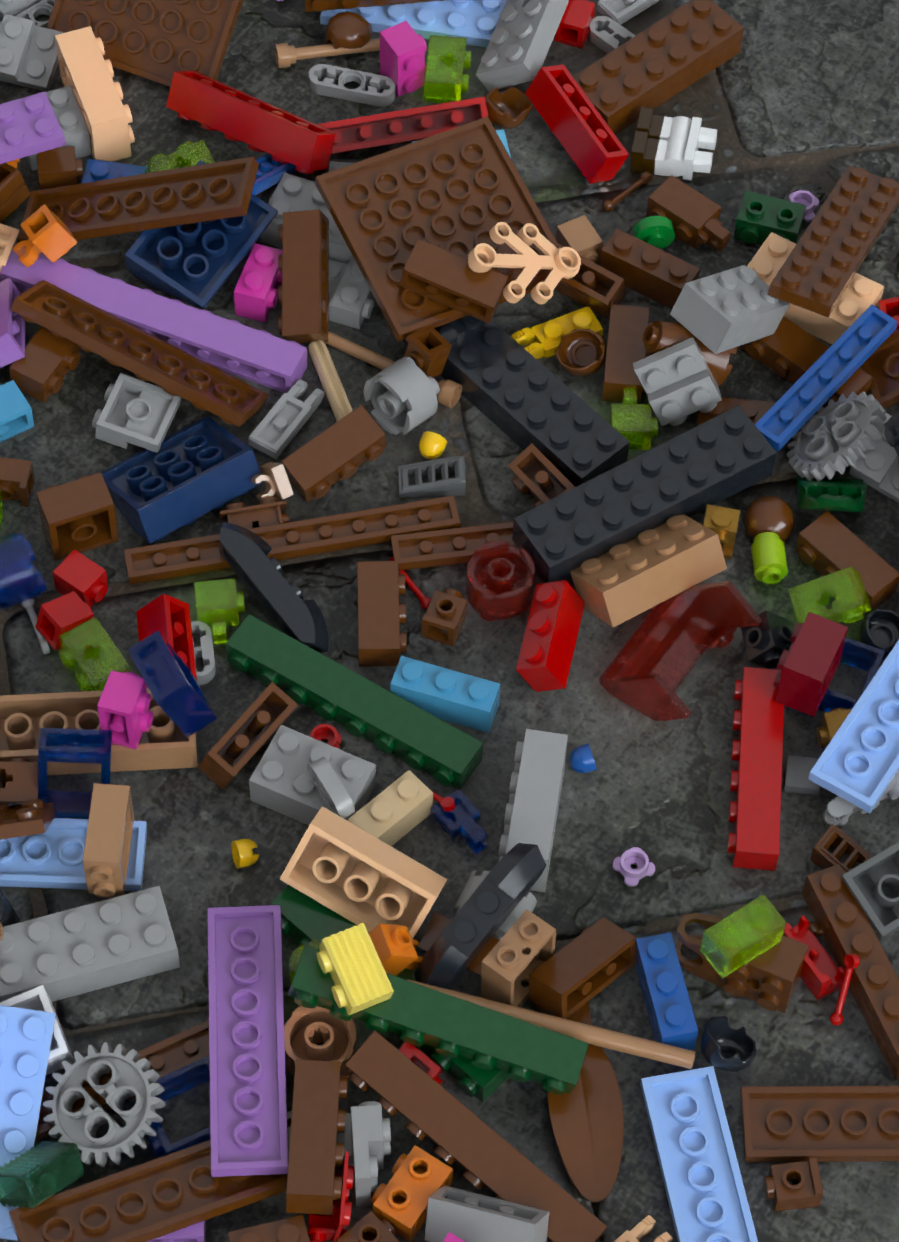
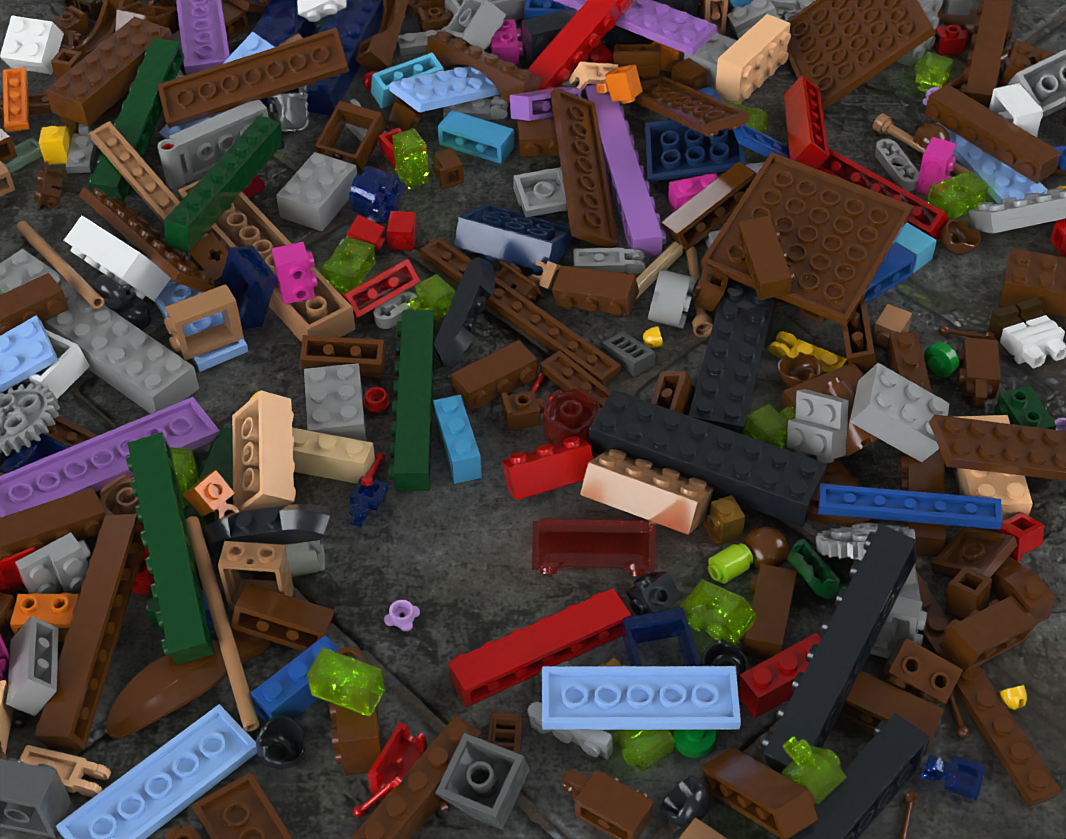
camera: 60 degrees right, 10 degrees down
reddish brown brick [36,472,119,561] -> none
clear blue window [128,631,217,737] -> none
light grey beam [307,757,355,818] -> none
light yellow brick [317,923,394,1015] -> none
light nougat plant [468,222,581,304] -> none
light grey brick [499,729,568,892] -> none
red brick [525,65,629,184] -> none
blue hinge [569,743,597,773] -> none
dark red brick [773,612,848,717] -> none

